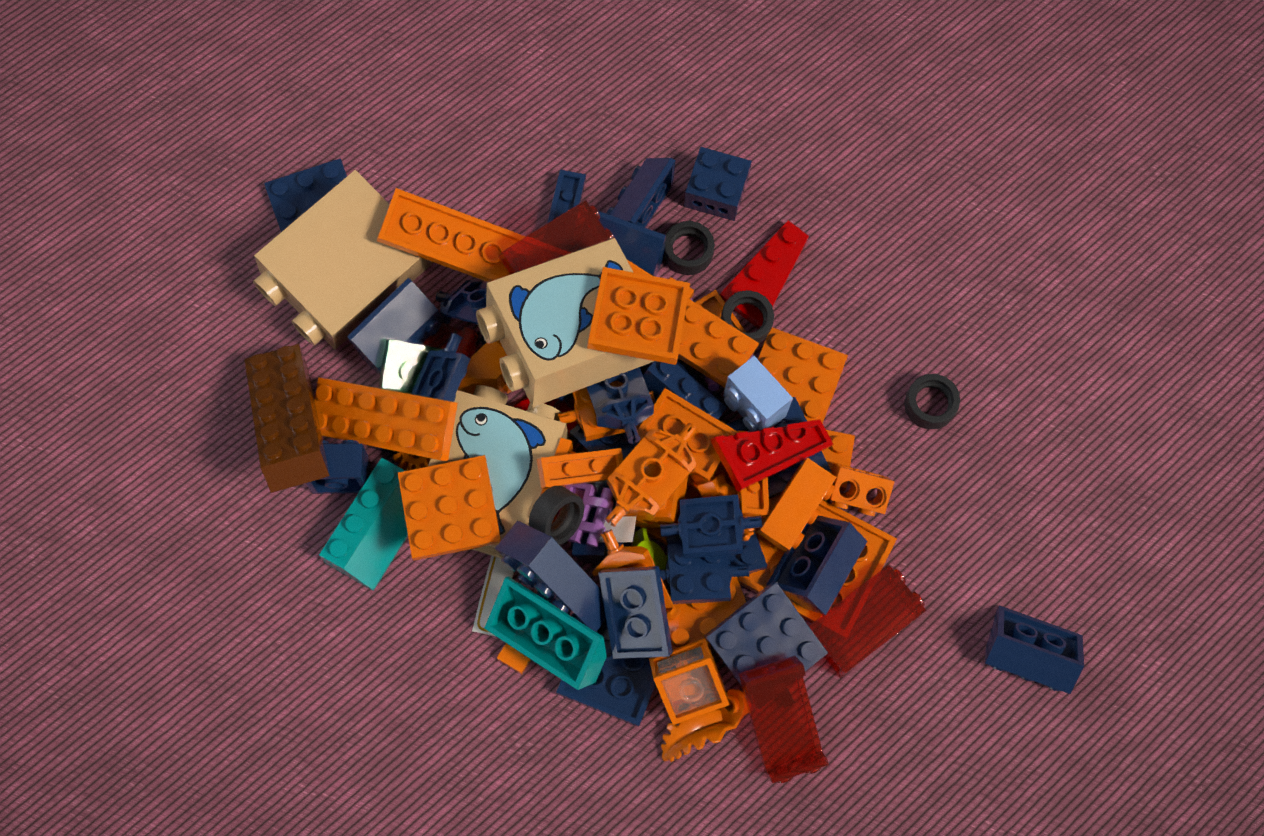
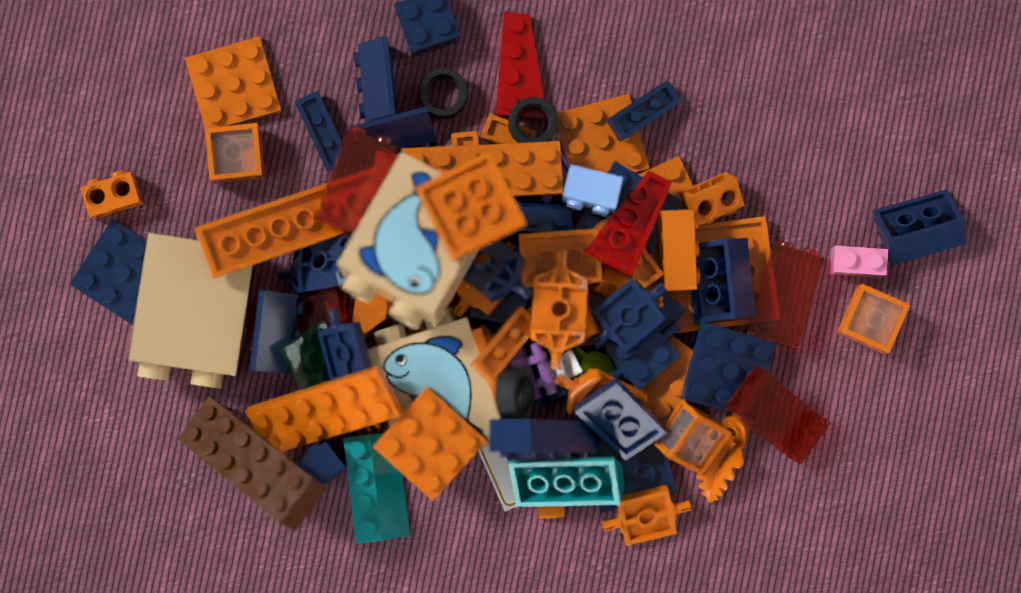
camera: 30 degrees left, 15 degrees up
black tyre [904,374,961,430] -> none
none -> orange brick [80,170,144,220]
none -> orange plate [185,36,282,128]
none -> piece [205,123,266,184]
none -> orange plate [601,485,692,546]
none -> dark blue plate [606,80,682,142]
none -> bright pink brick [830,246,888,278]
none -> piece [836,283,910,354]

